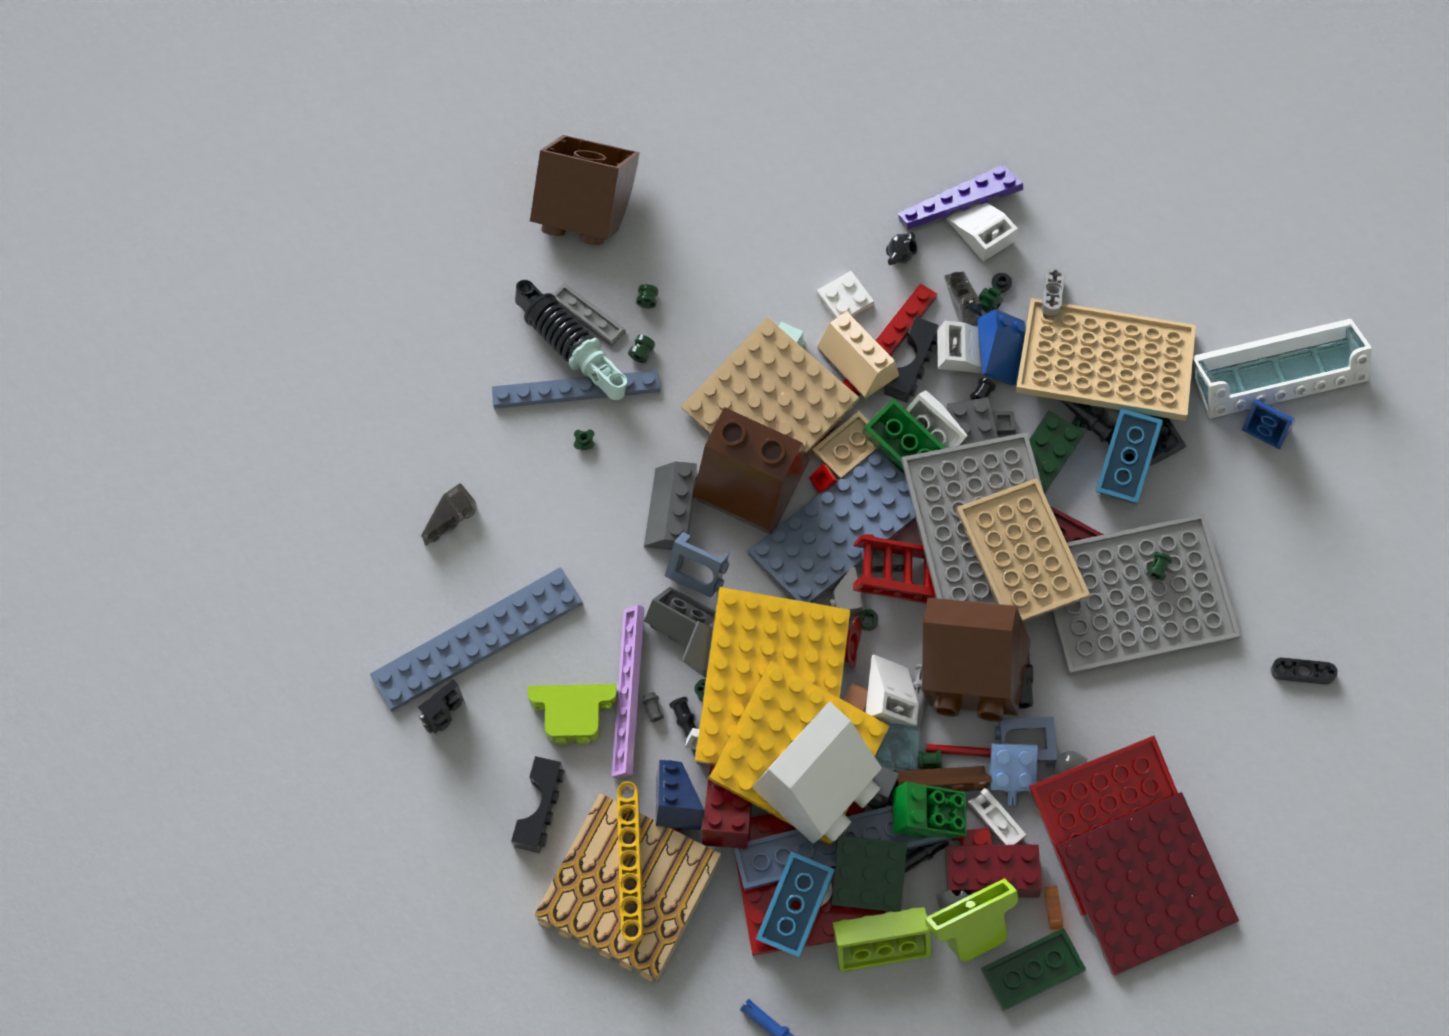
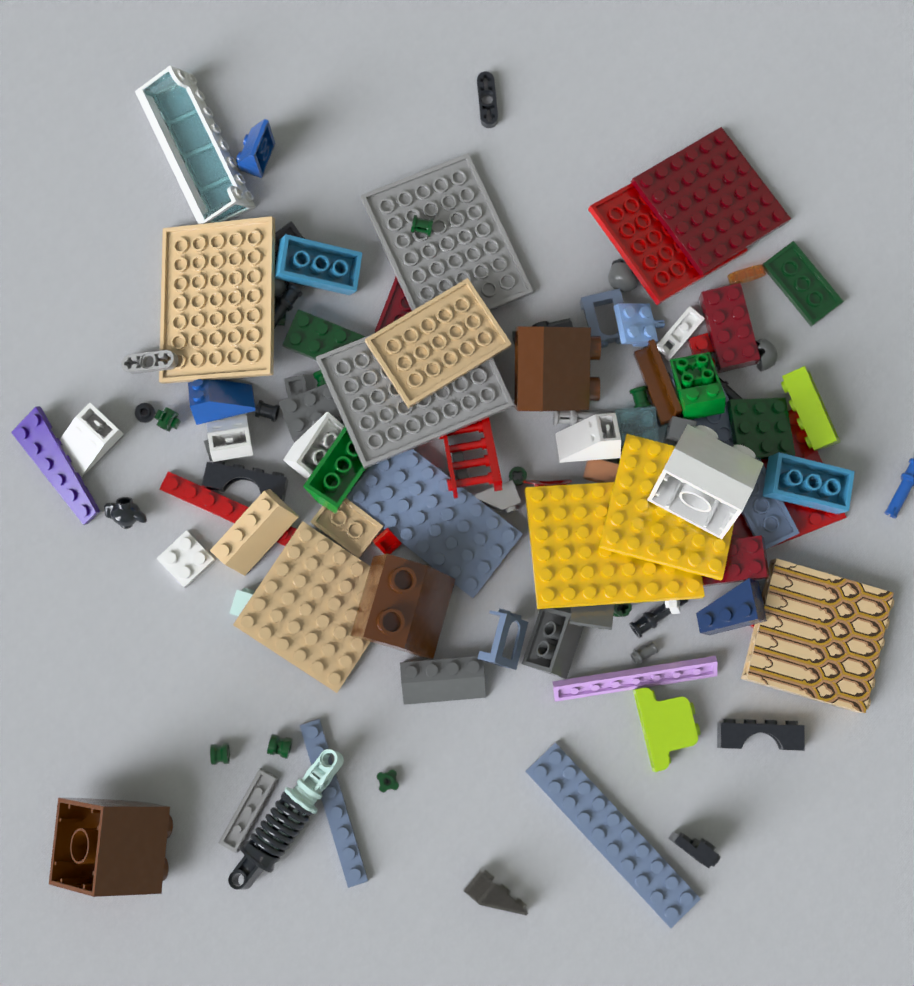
camera: 105 degrees left, 15 degrees up
yellow beam [617,782,644,944] -> none
lime brick [925,878,1018,962] -> none
red piece [926,744,991,757] -> none
clear smoke slope [944,271,982,326] -> none

